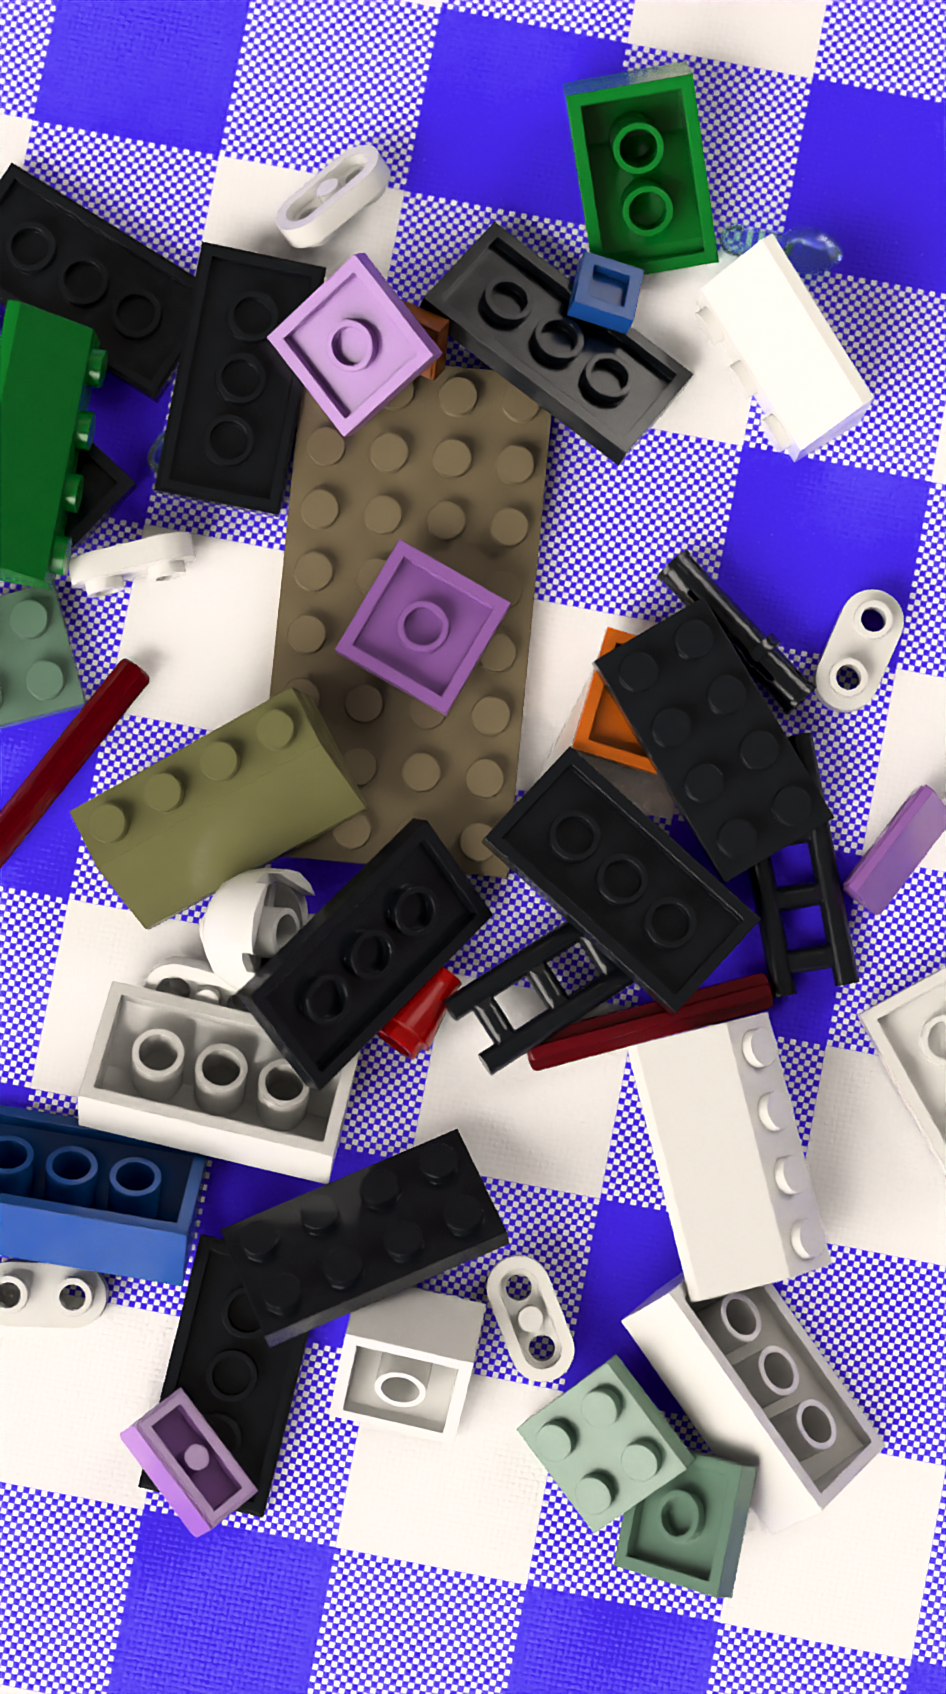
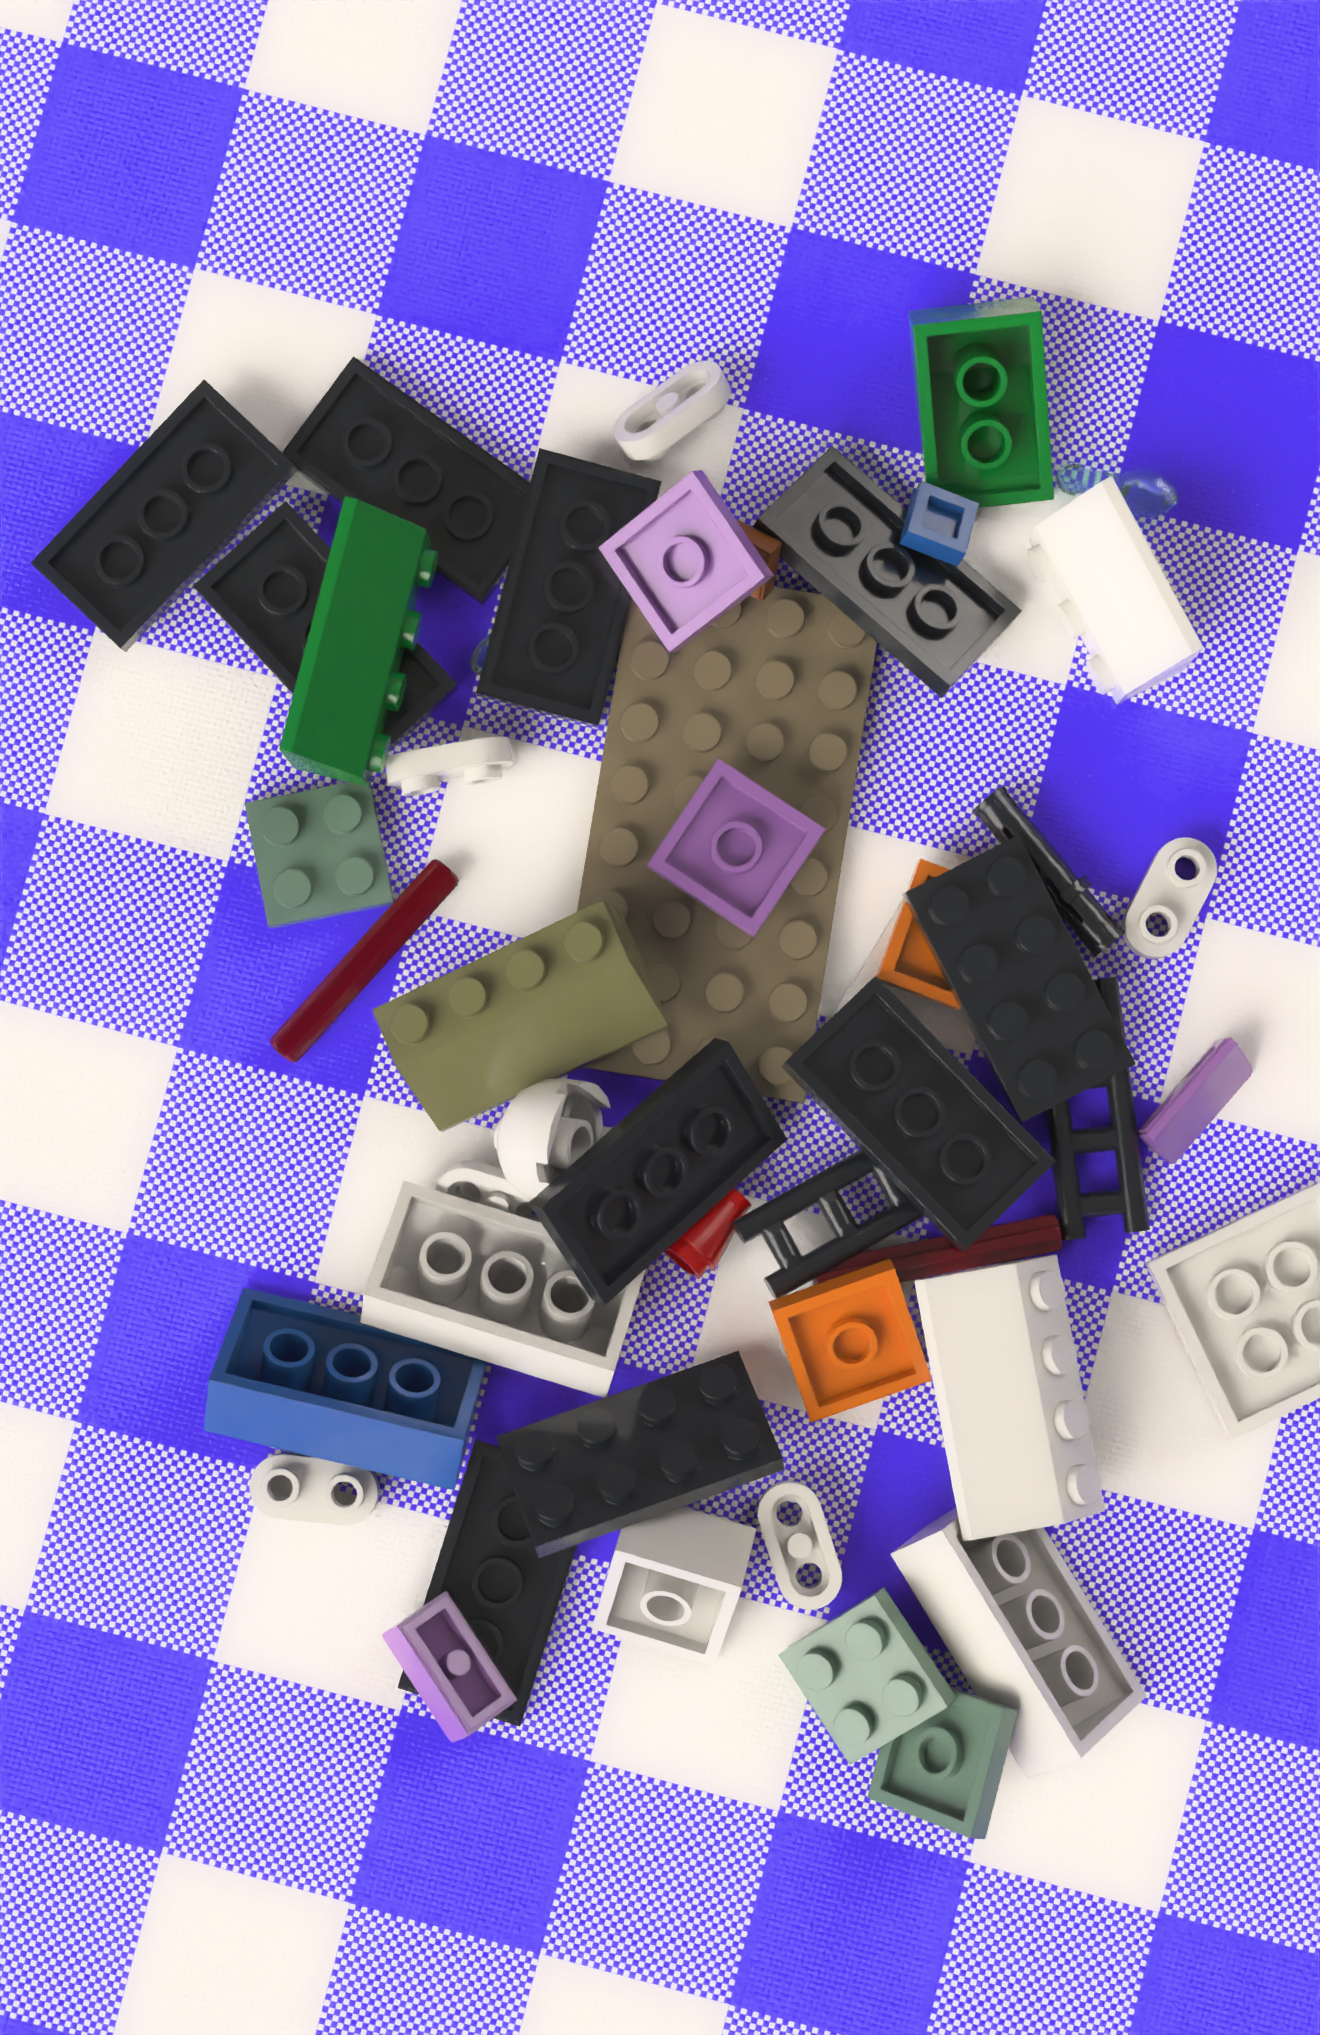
camera: 10 degrees right, 0 degrees up
none -> orange plate [768,1259,932,1423]

